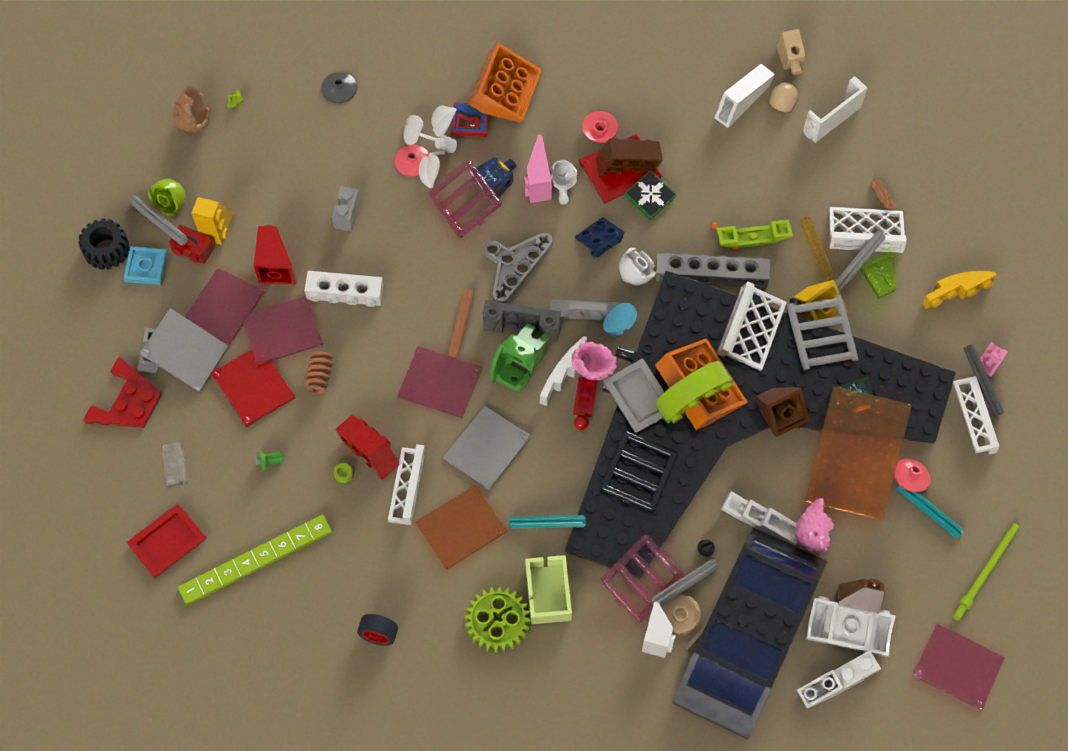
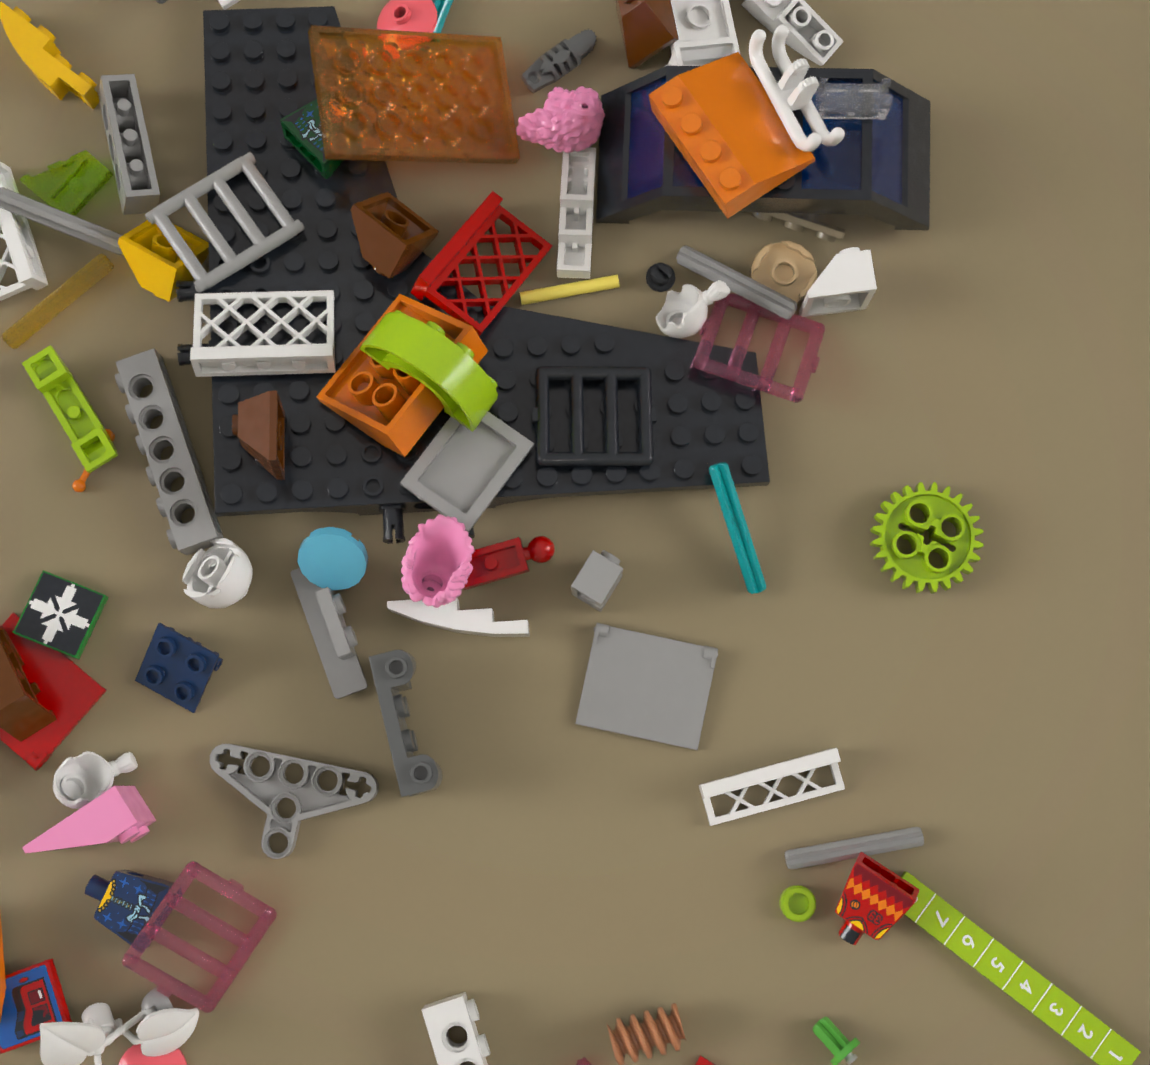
camera: 110 degrees left, 15 degrees up
red wedge [335,414,400,480] -> none
black wheel [357,614,399,646] -> none
clear pink piece [397,346,482,418] -> none
clear orange piece [415,485,507,569] -> none
nougat axle [448,289,473,359] -> none
bright green piece [490,323,550,391] -> none
yellowish green piece [525,555,572,624] -> none
none -> hinge [94,986,173,1056]
none -> light grey brick [98,74,160,215]
none -> reddish brown slope [232,391,285,480]
none -> red fence [410,191,552,337]
none -> light yellow bar [519,274,620,305]
none -> dark grey hinge [521,29,597,93]
none -> light grey brick [571,550,623,612]
none -> orange slope [648,52,816,219]
none -> white hair [656,280,730,338]
none -> white piece [749,25,845,152]
none -> light grey axle [785,827,924,870]
none -> clear hinge [816,78,892,119]
none -> torso [835,852,920,945]

